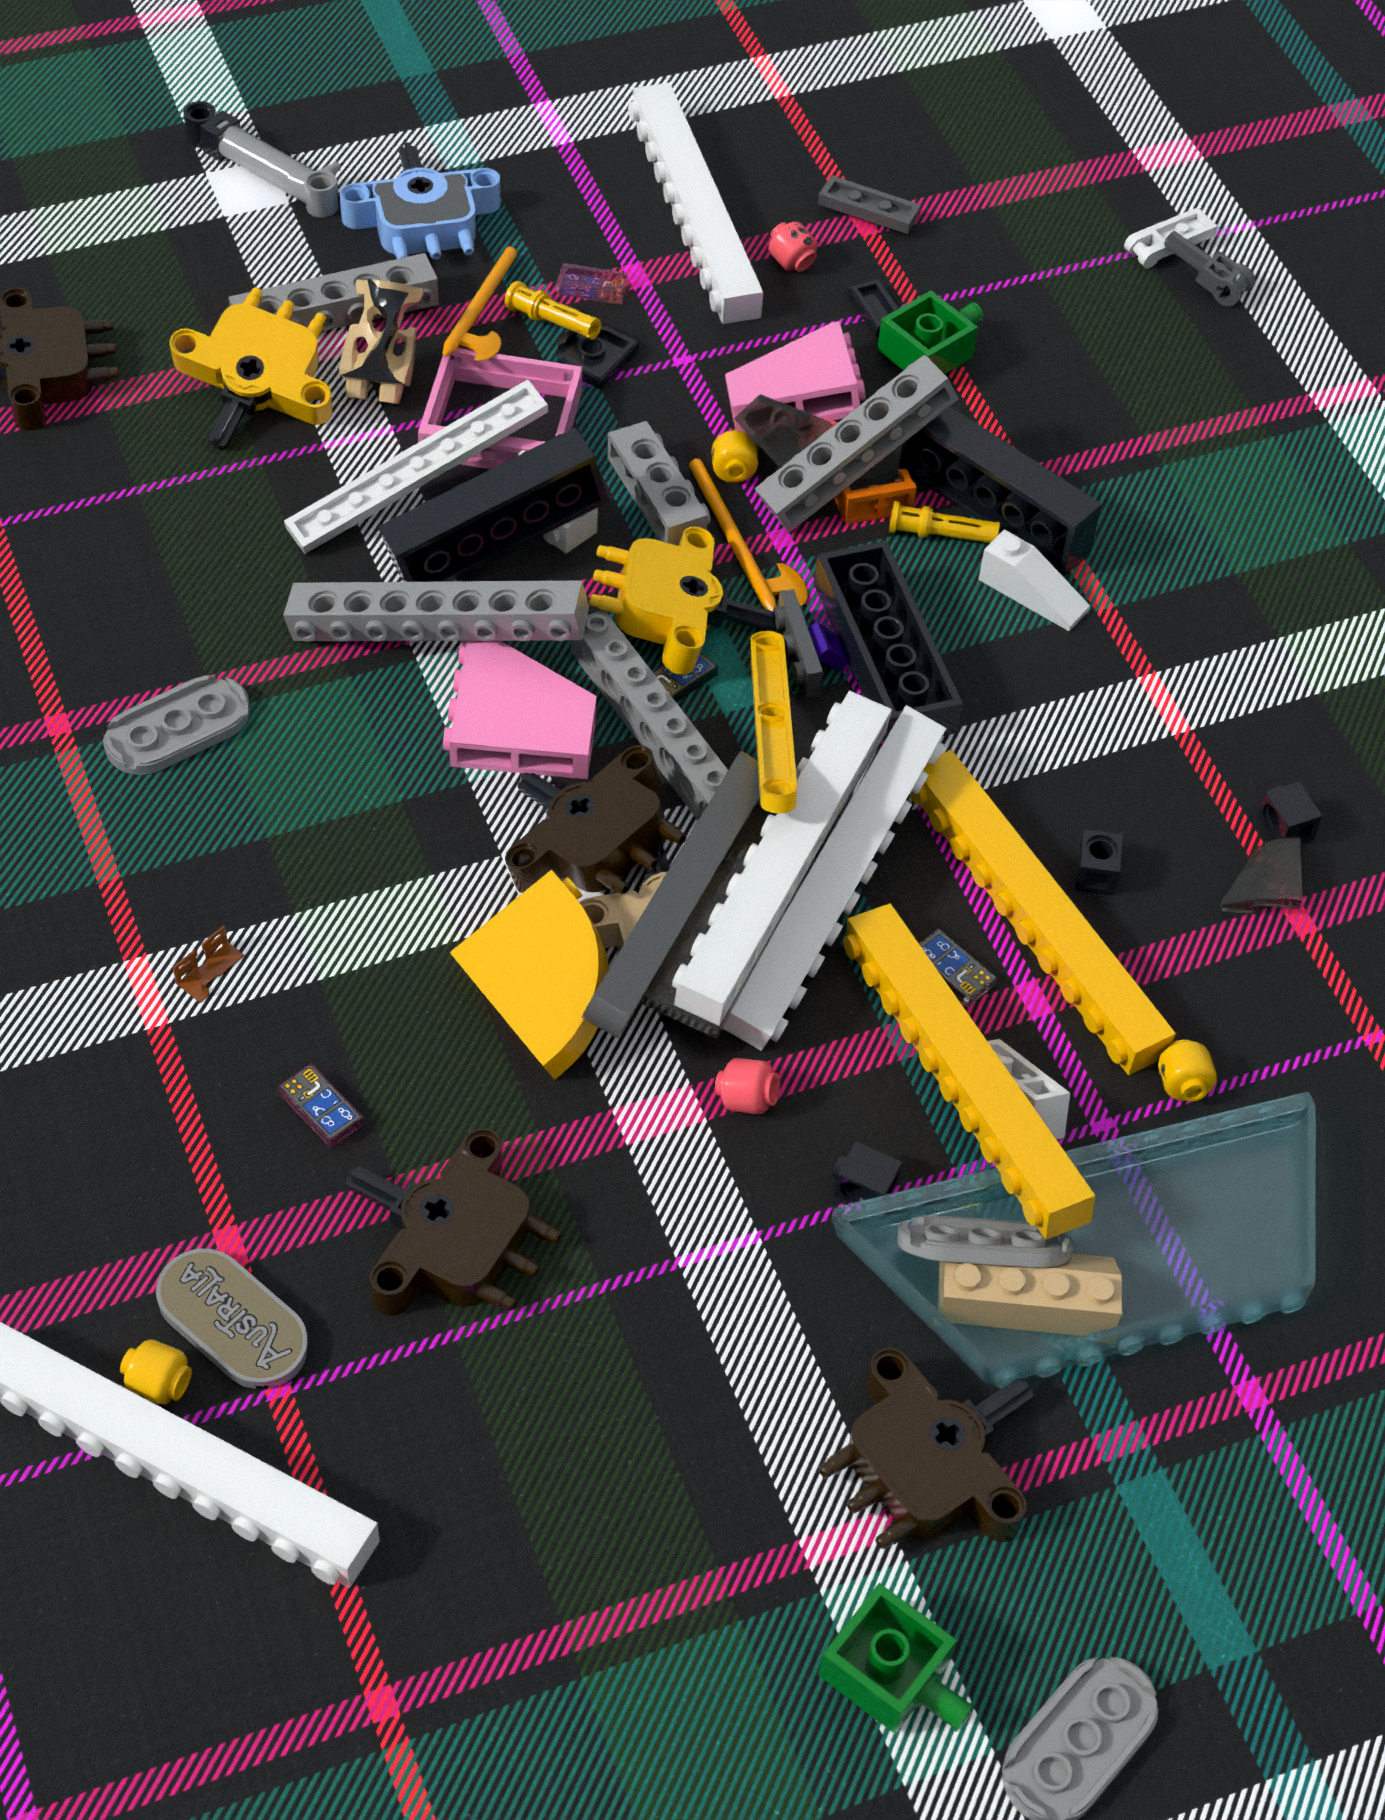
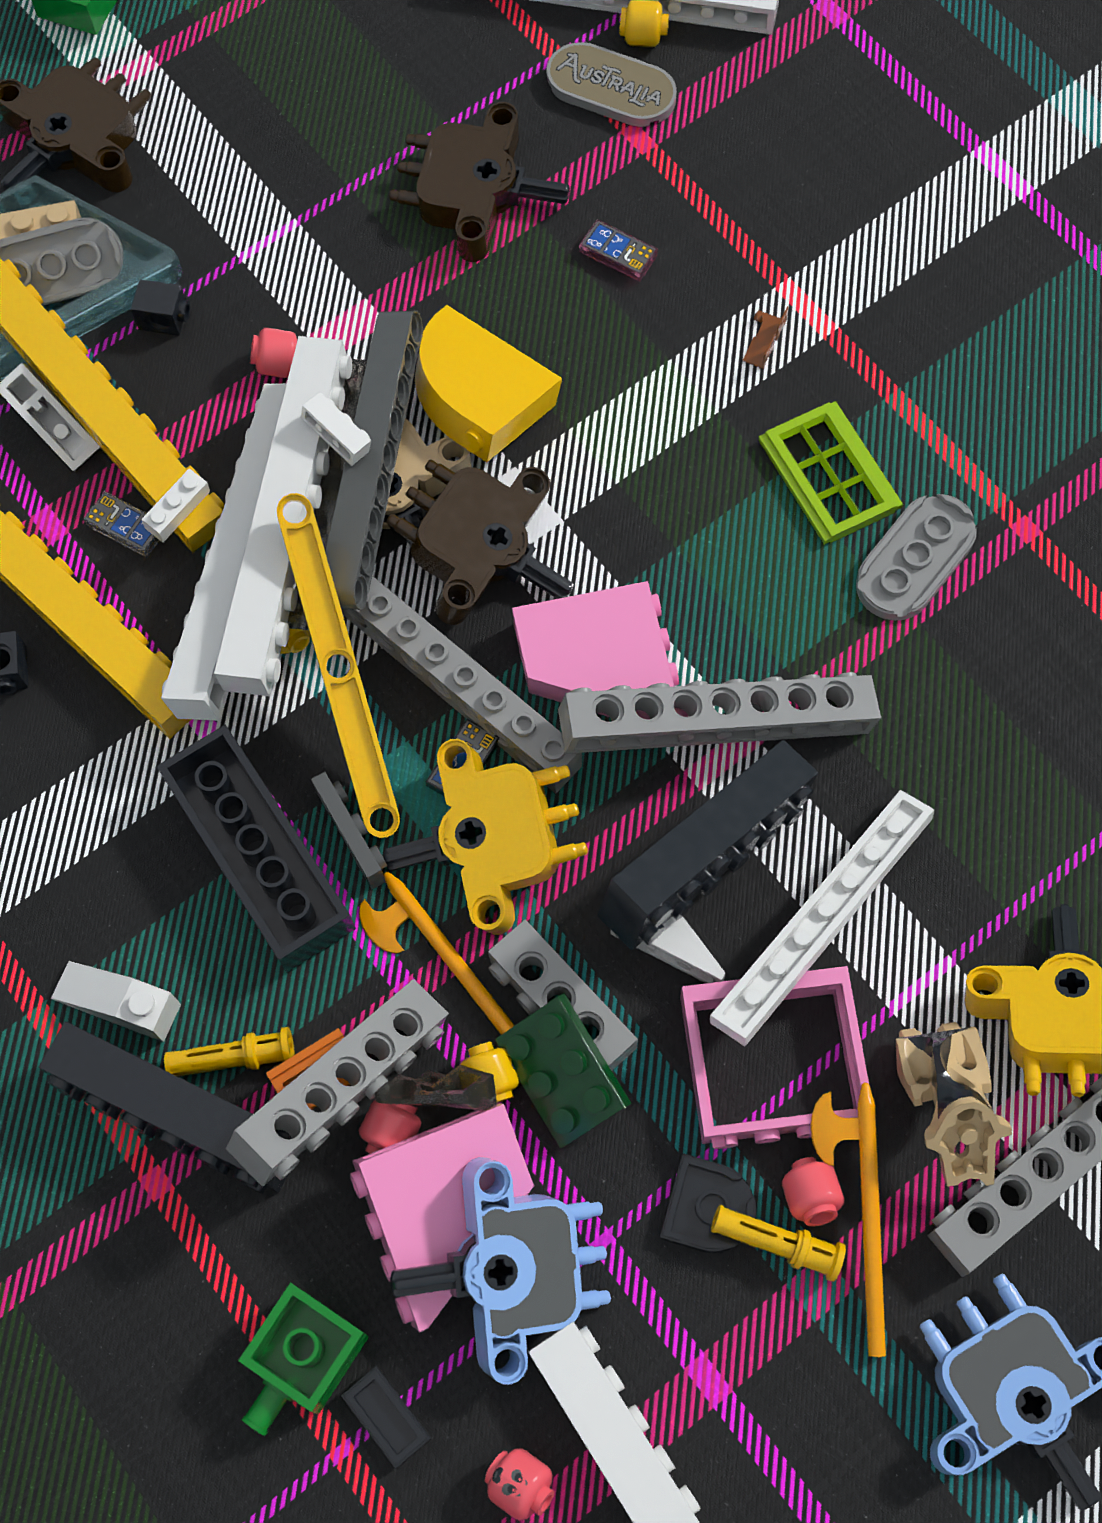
camera: 170 degrees right, 15 degrees up
clear pink tile [556,263,628,304] -> none
dark purple plate [808,621,849,671] -> none
none -> white piece [141,468,210,542]
none -> white piece [301,392,371,466]
none -> piece [390,1157,611,1384]
none -> dark green plate [495,994,632,1149]
none -> lime piece [758,401,903,544]
none -> coral head [782,1157,844,1226]

